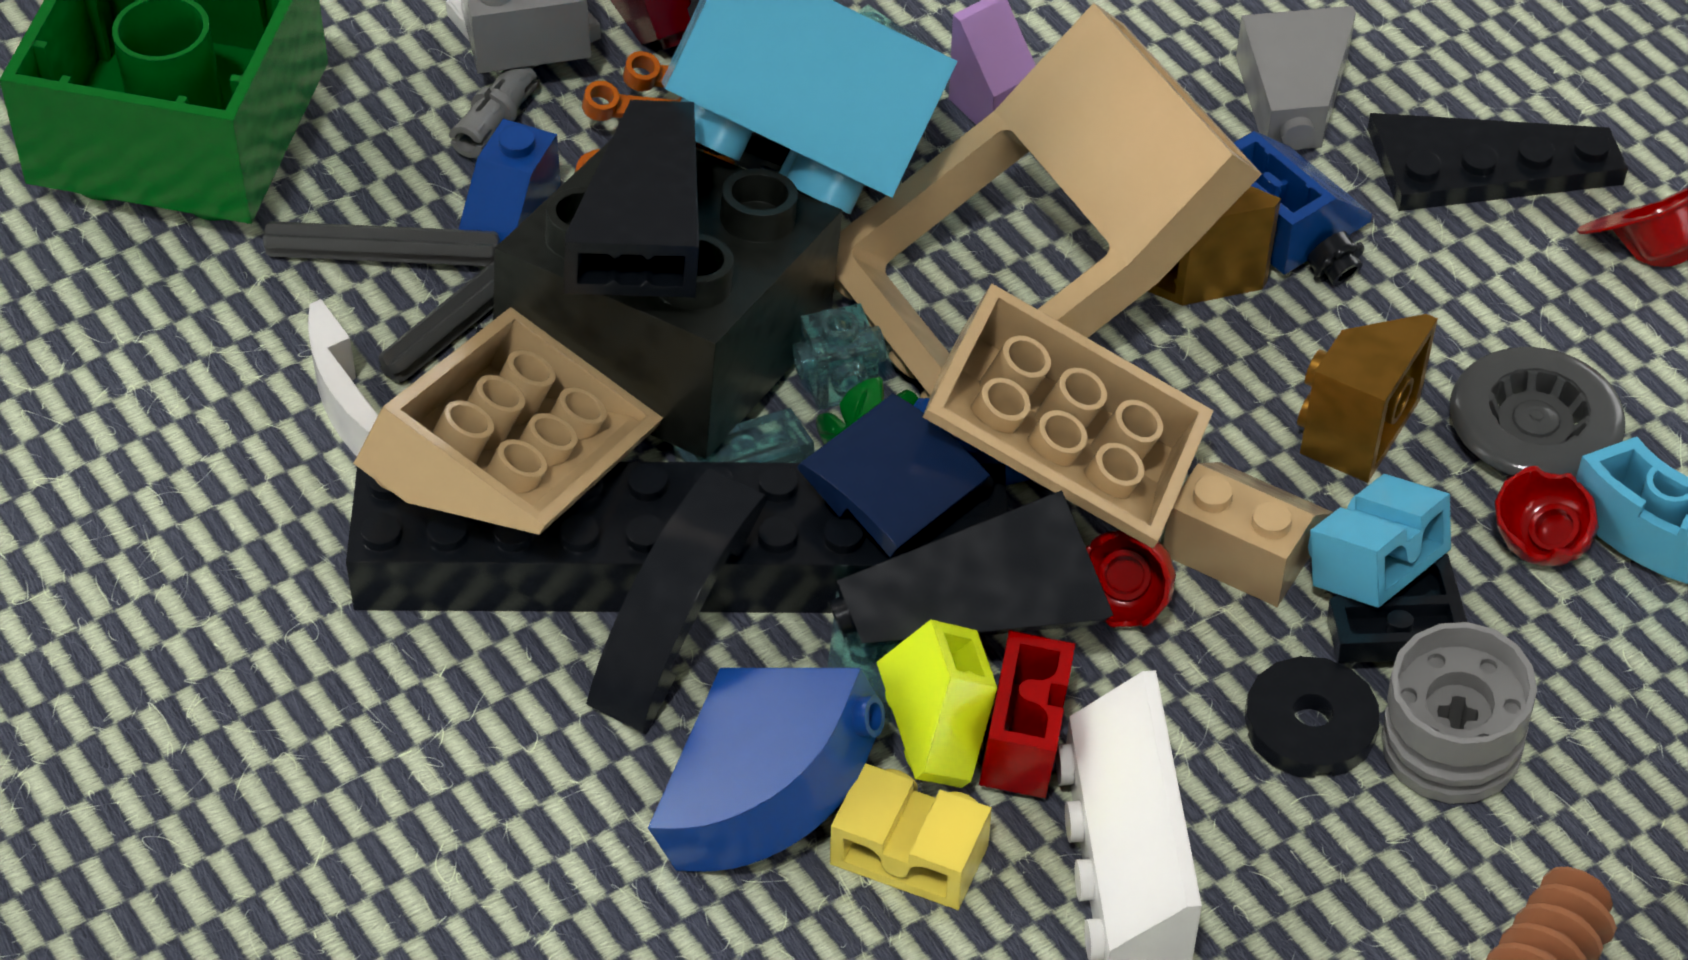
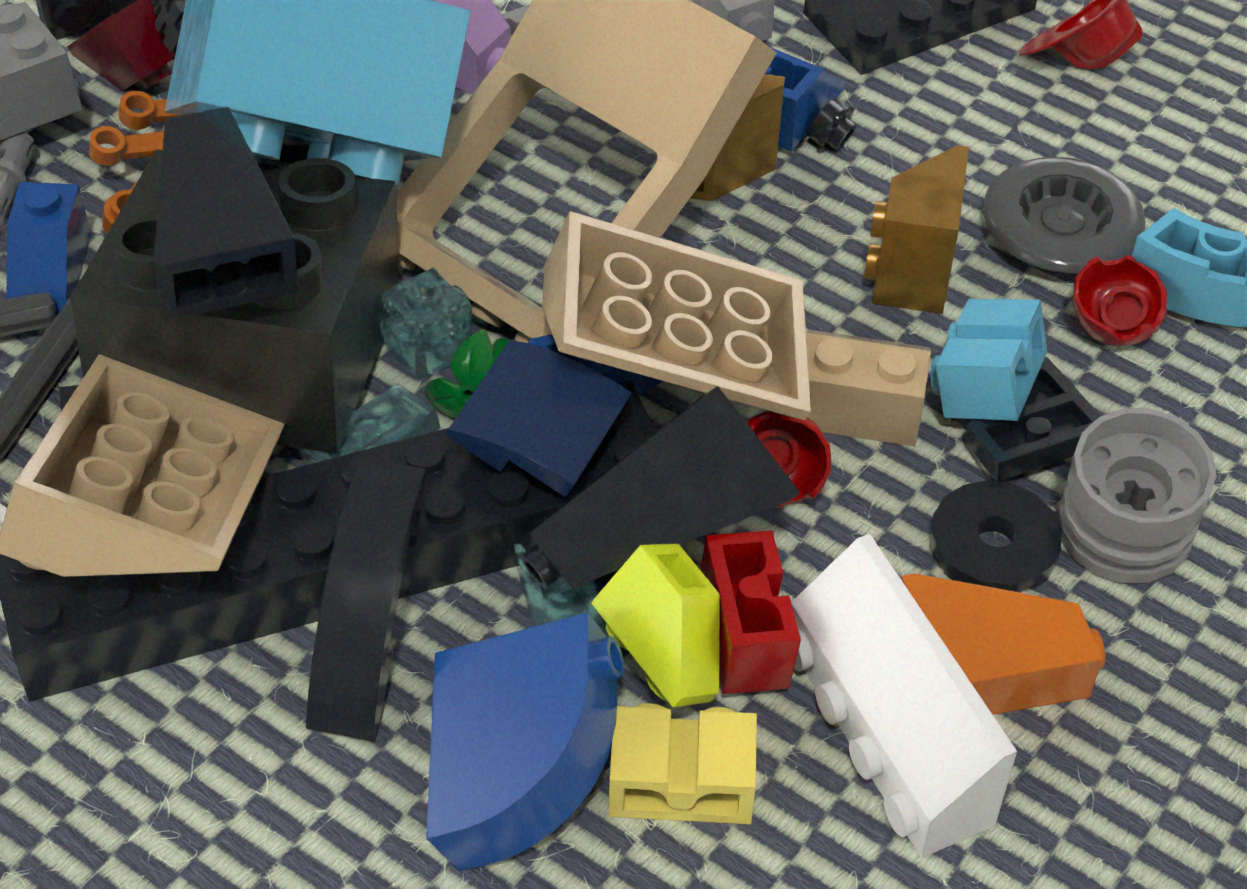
camera: 20 degrees left, 0 degrees up
none -> orange slope [901,573,1105,715]

